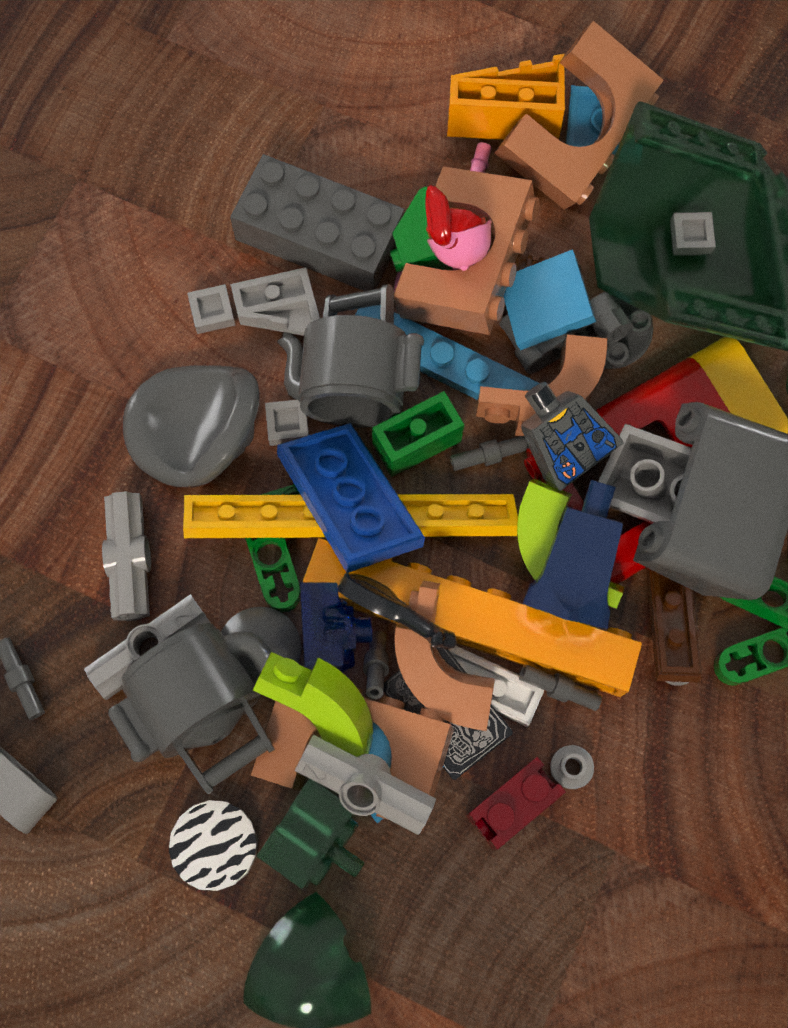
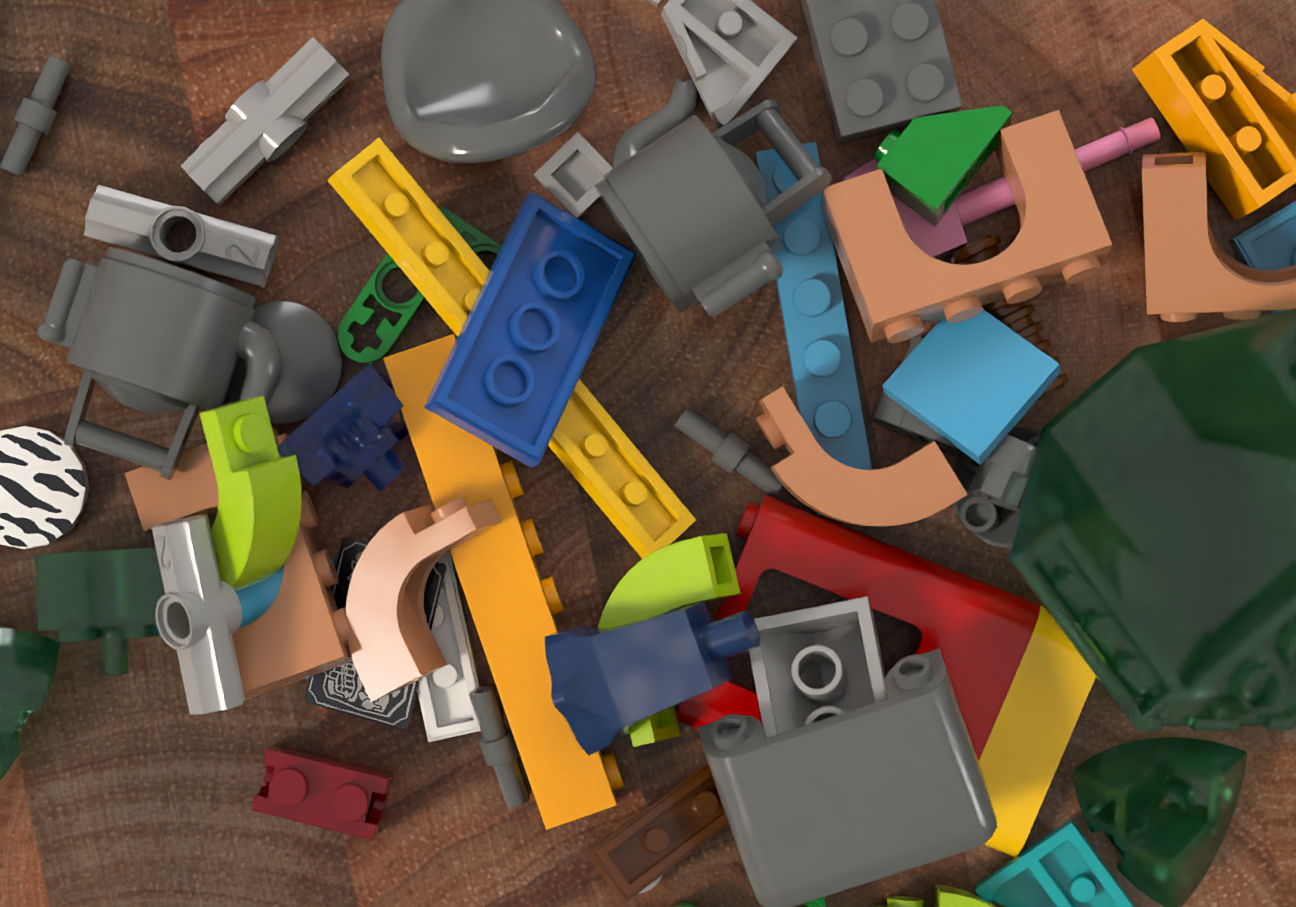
camera: 55 degrees right, 15 degrees up
black piece [338,573,457,649] -> none
dark grey bar [363,631,390,699] -> none
green brick [372,391,464,477] -> none
hair [425,185,492,271] -> none
torso [521,382,624,491] -> none
light grey plate [550,745,594,789] -> none
light grey plate [670,212,716,255] -> none

